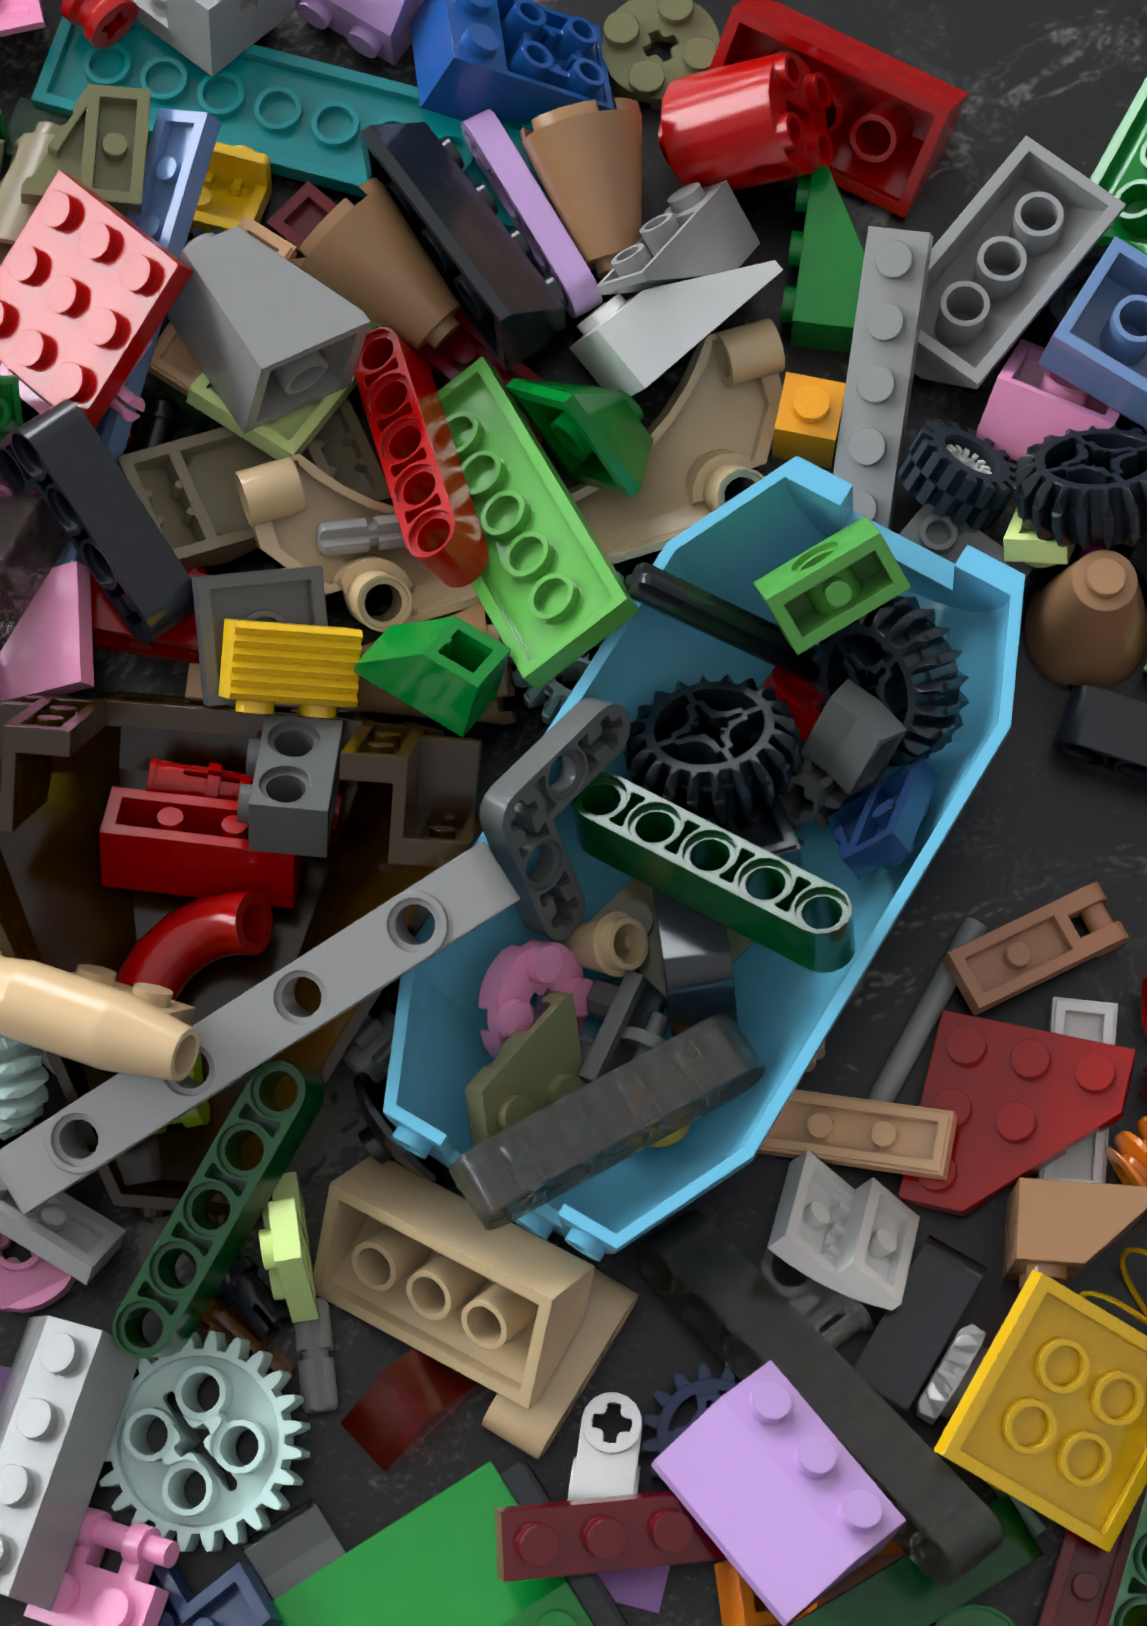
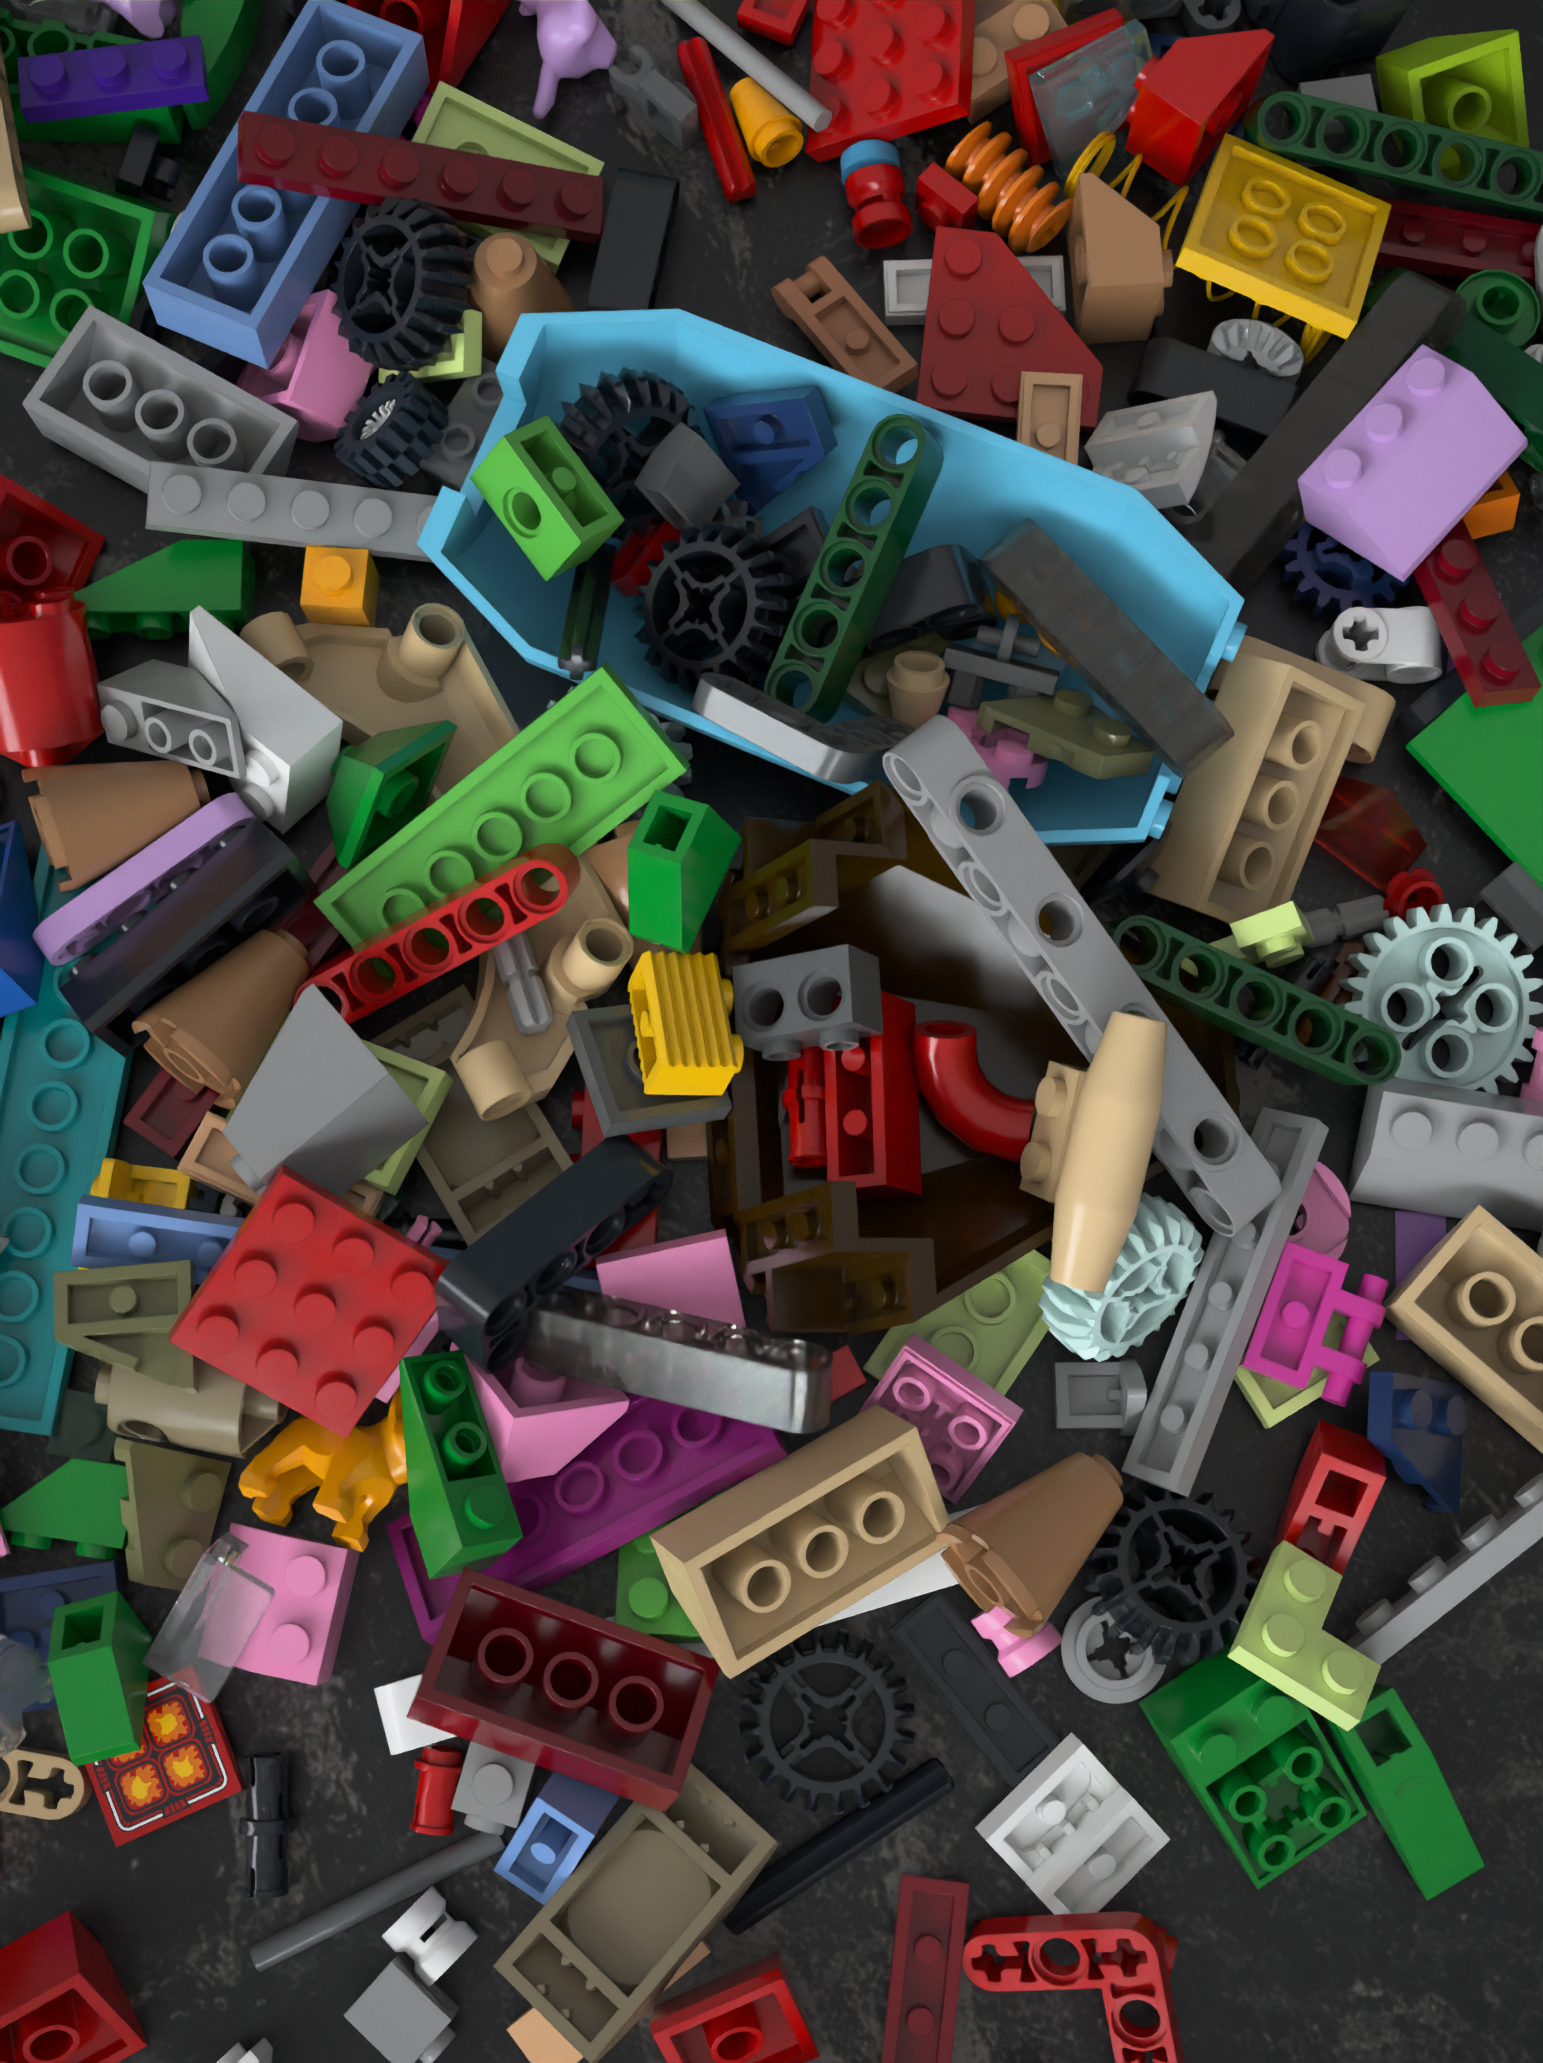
camera: 100 degrees left, 5 degrees up
none -> red plate [1383,867,1444,924]

